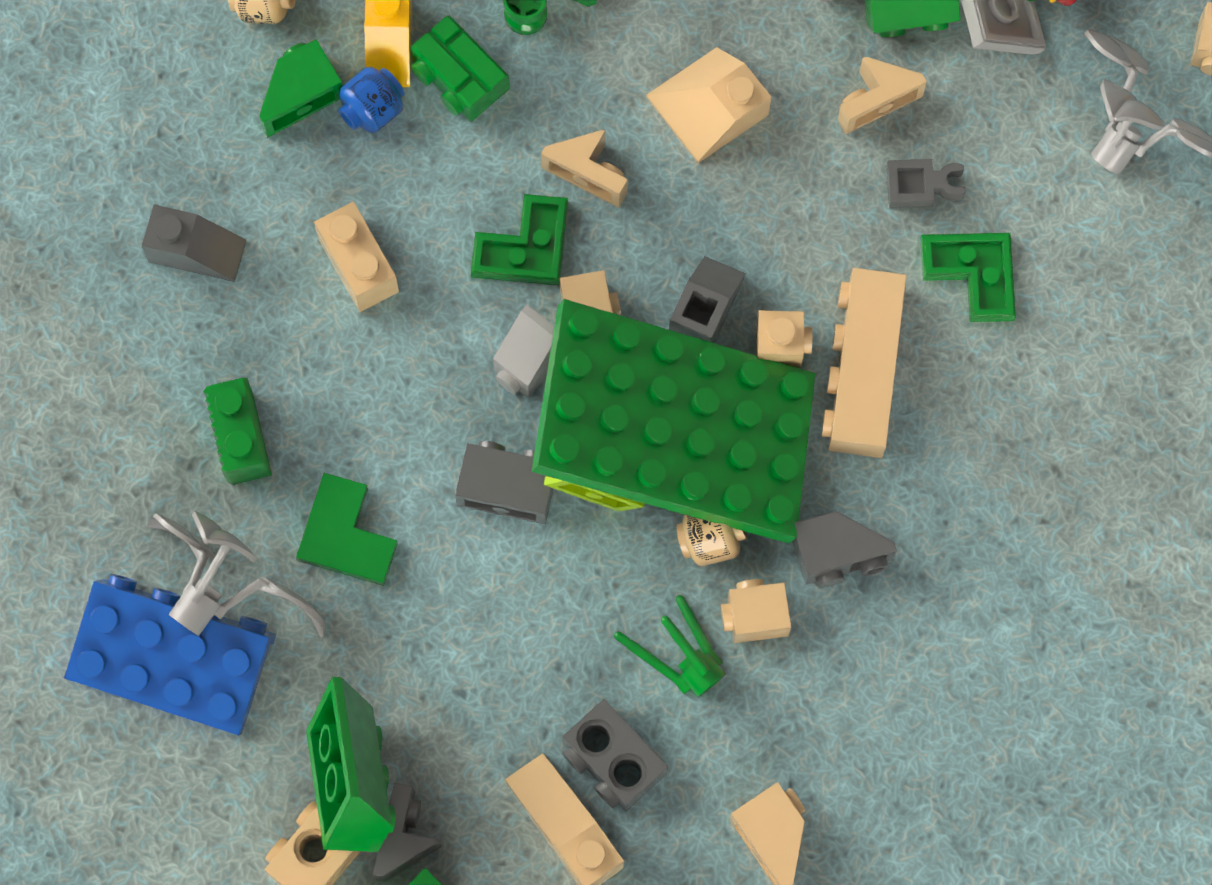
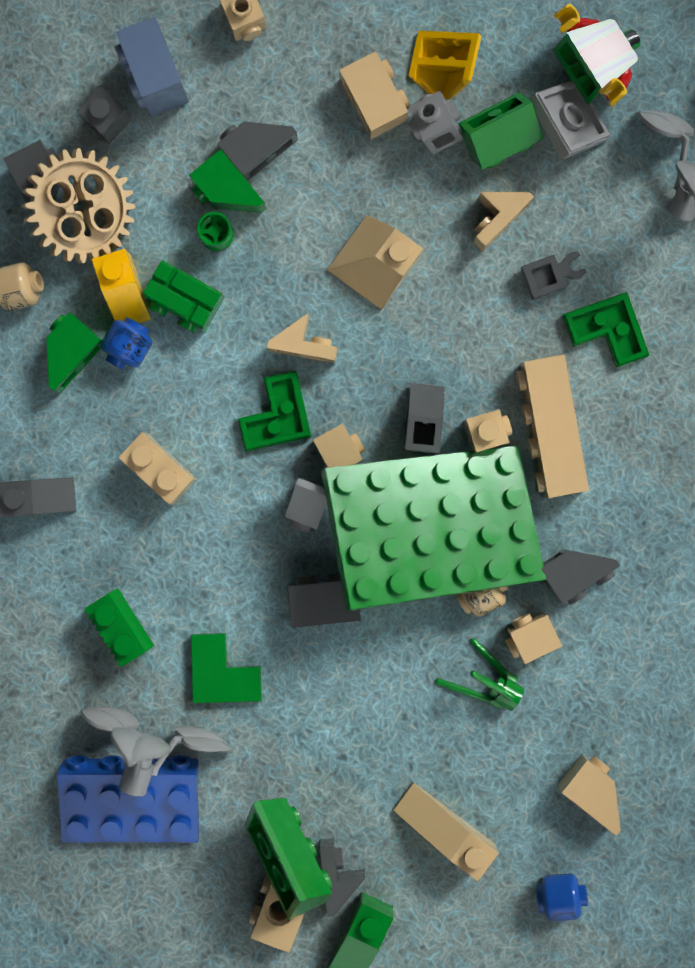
camera: 20 degrees left, 15 degrees up
dark grey brick [562,699,668,812] -> none

